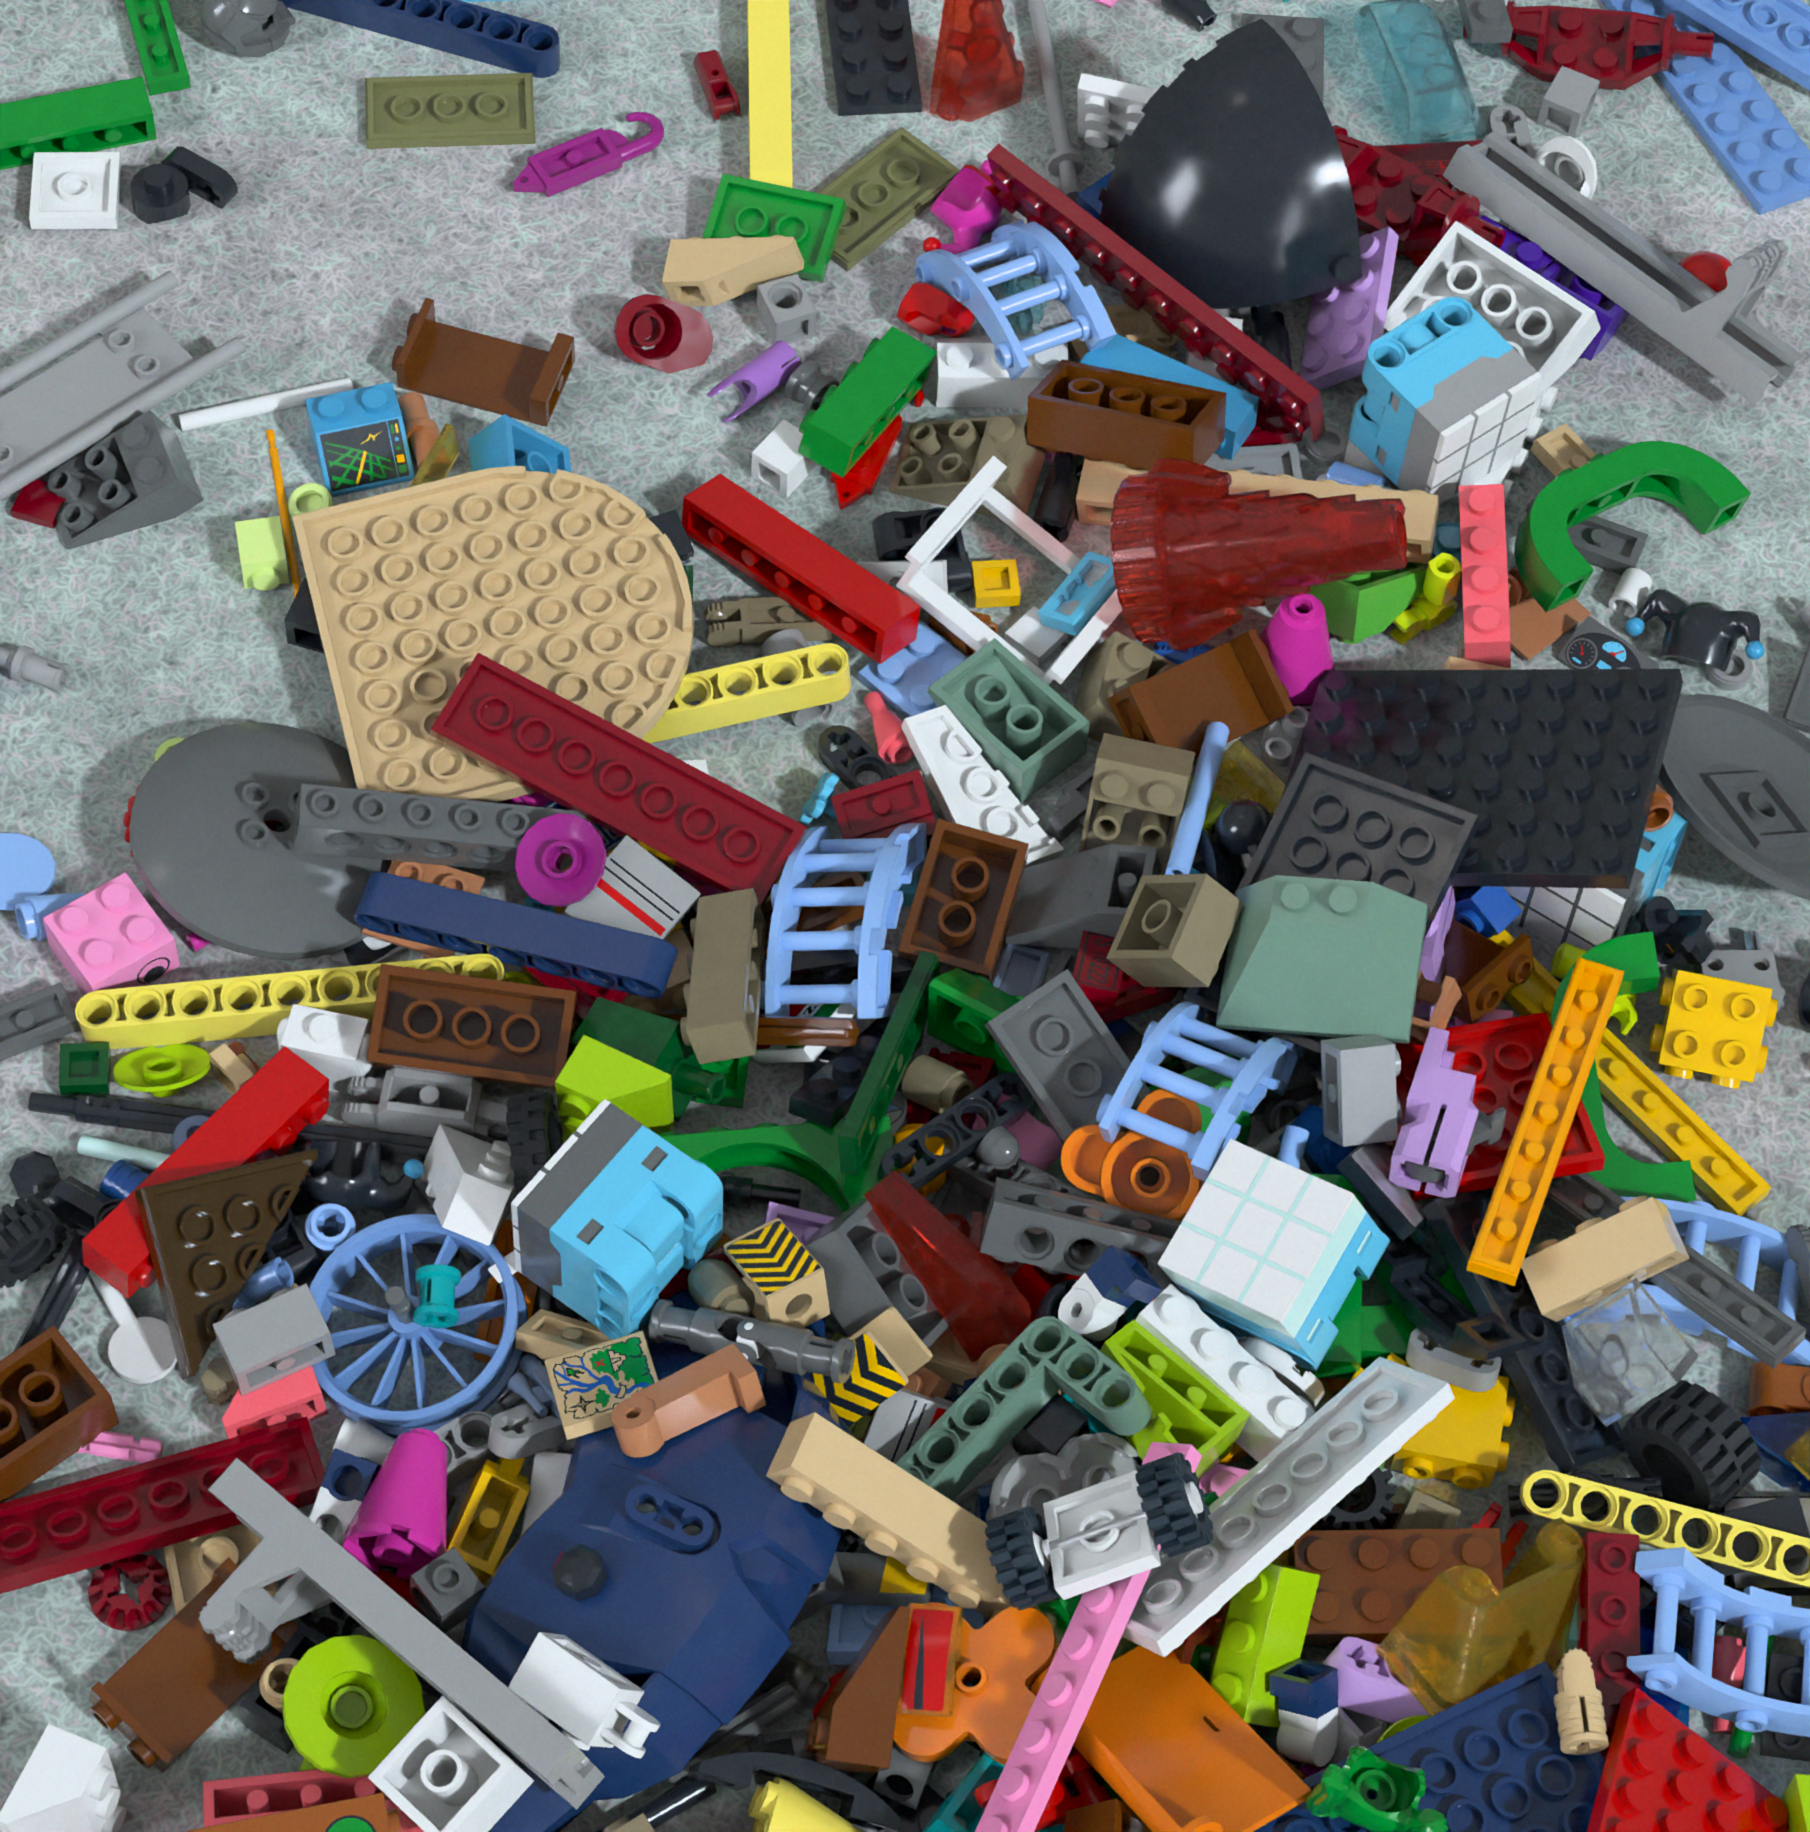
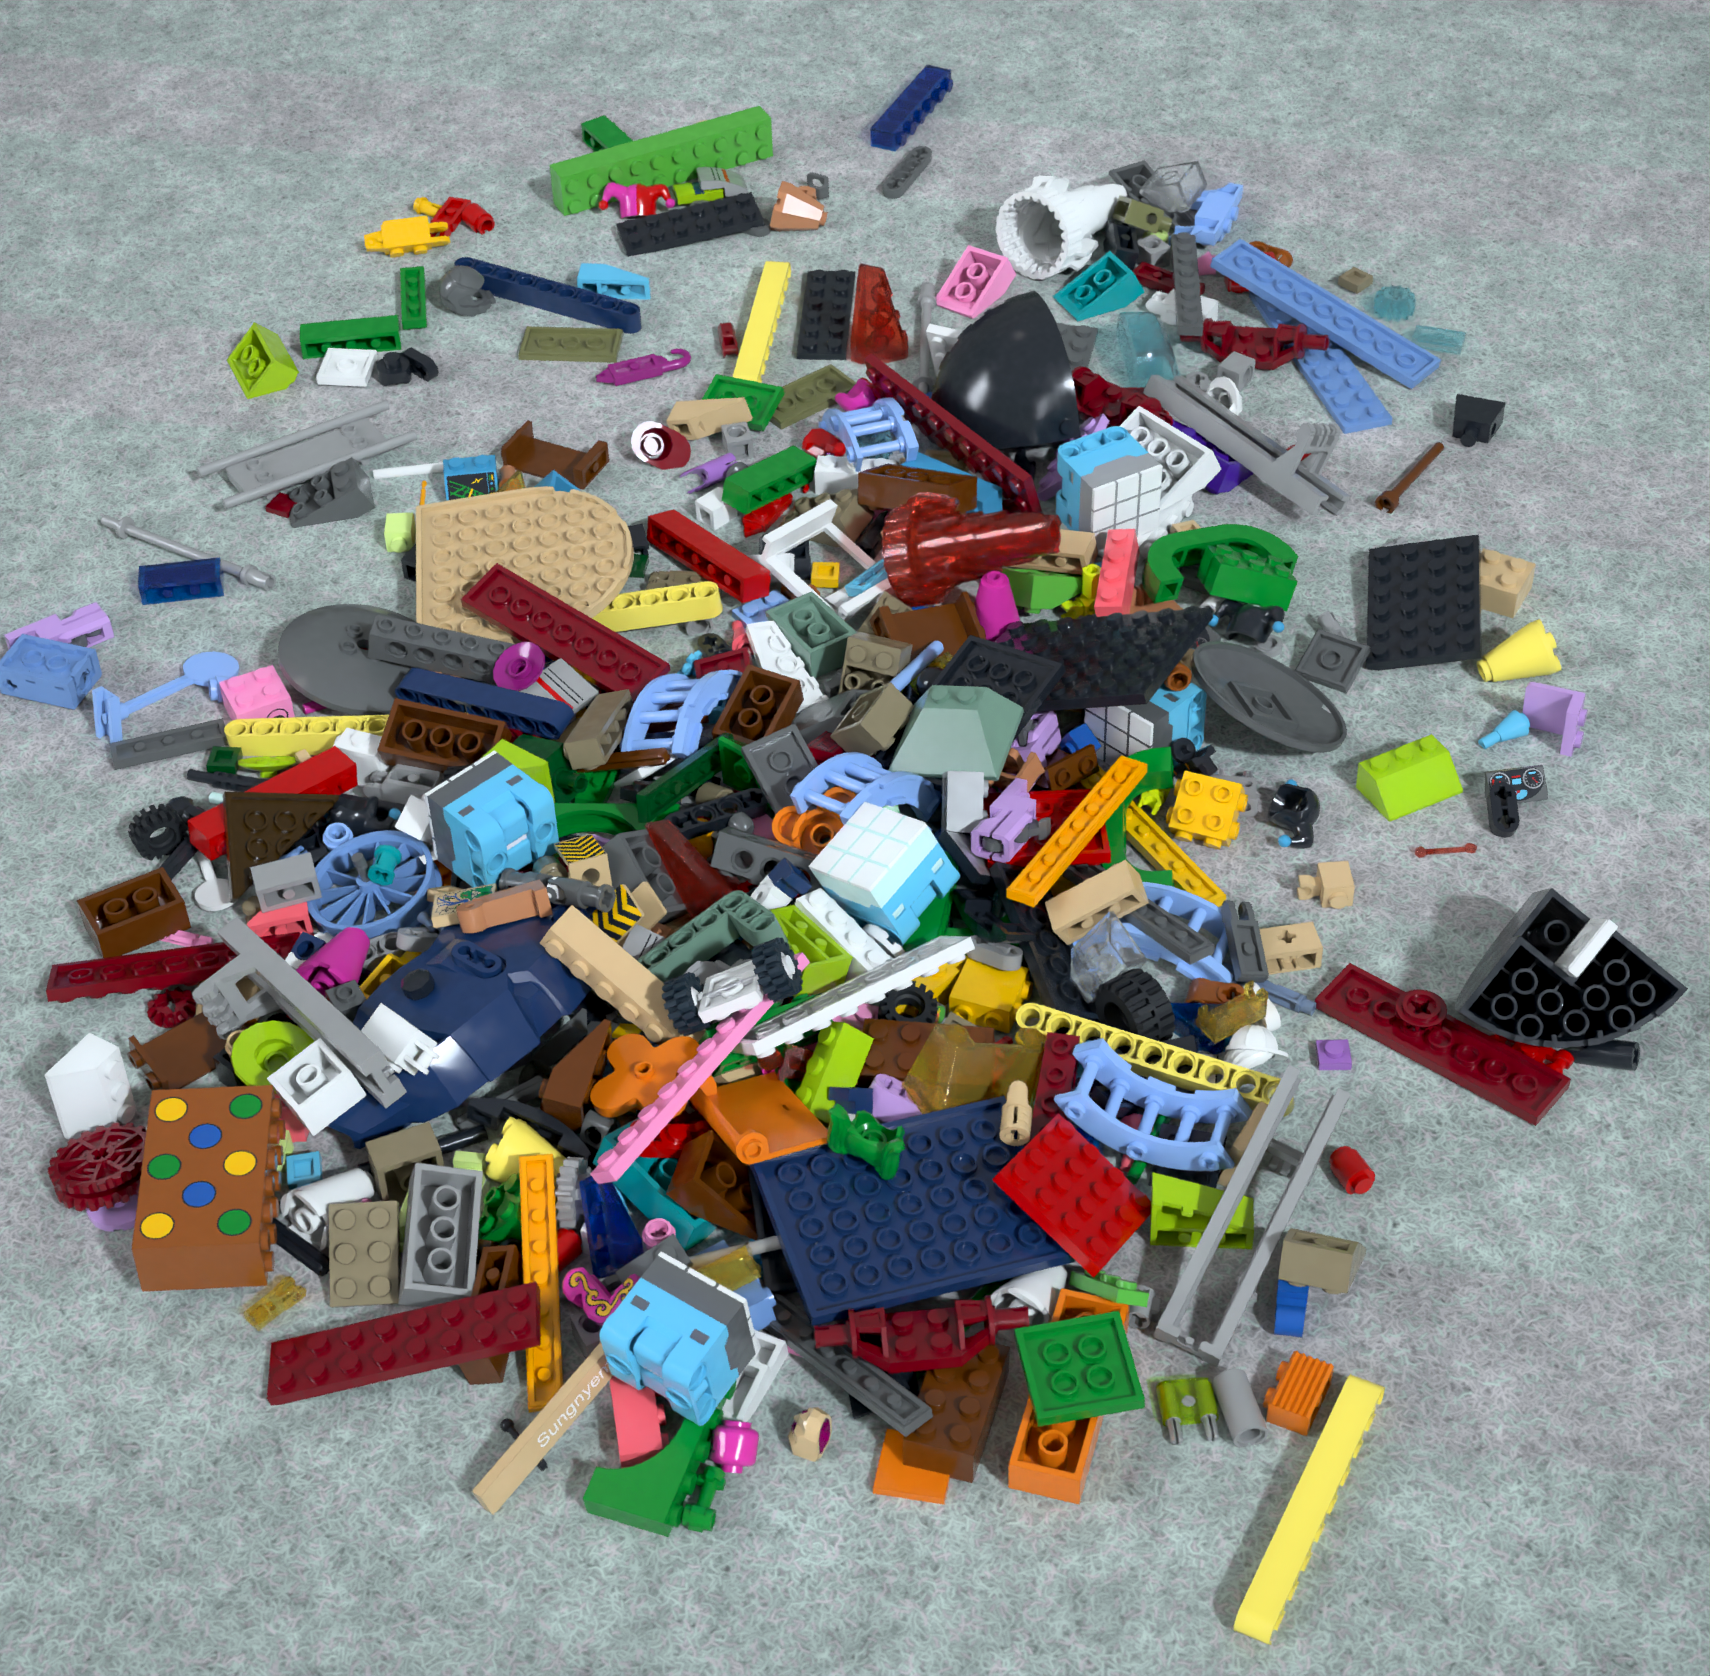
camera: 15 degrees right, 15 degrees down
slope [897,1603,963,1717] -> none
none -> green piece [1197,544,1298,612]

